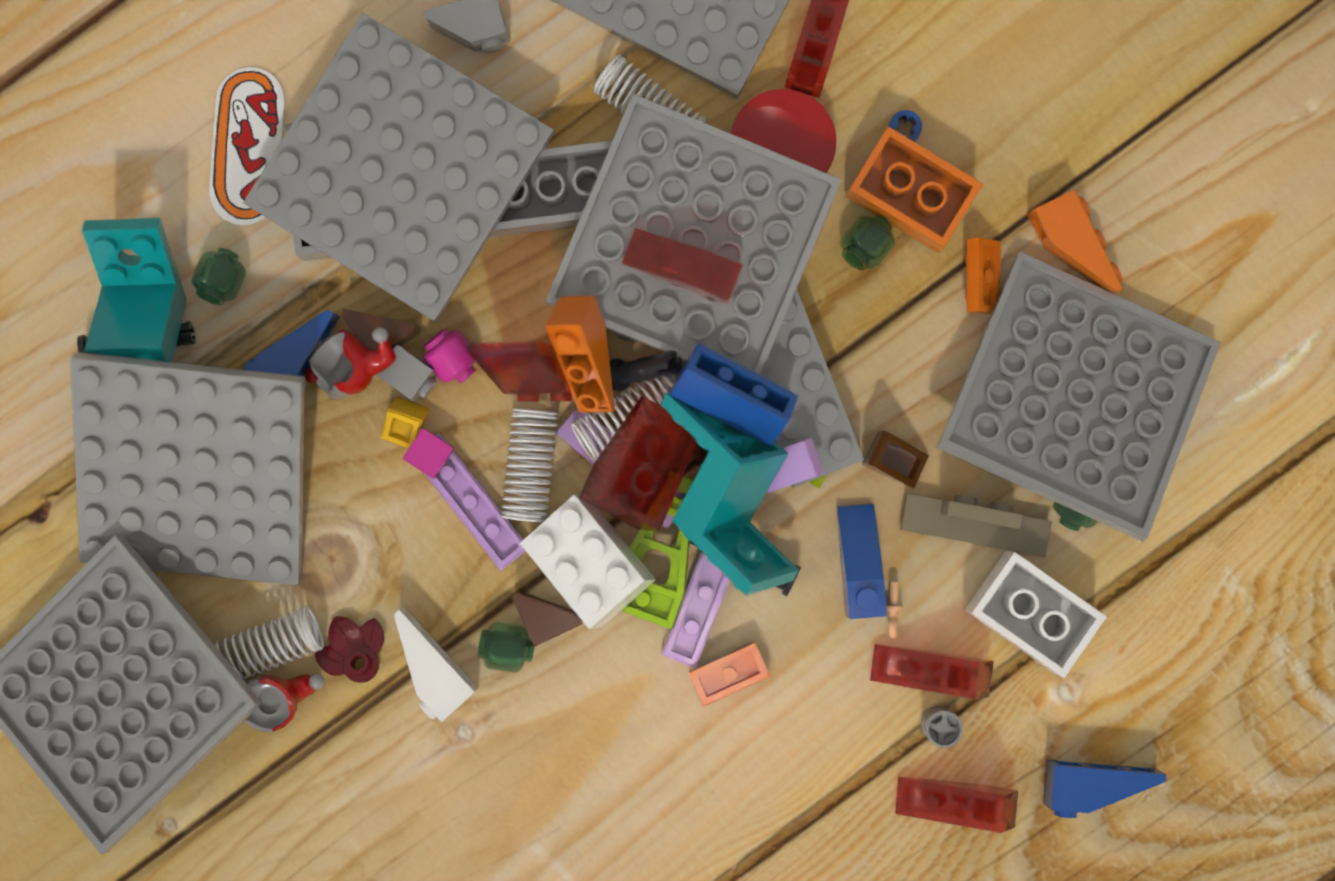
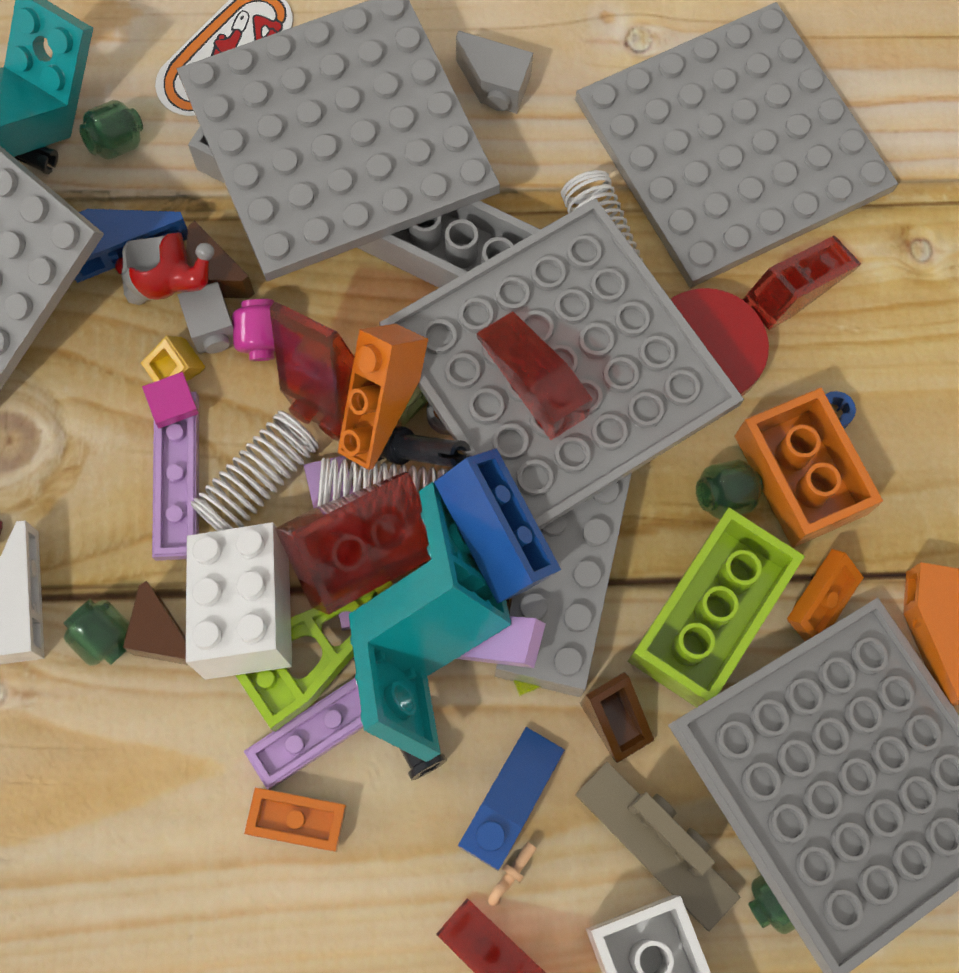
camera: 30 degrees right, 15 degrees down
none -> lime brick [627,507,805,708]

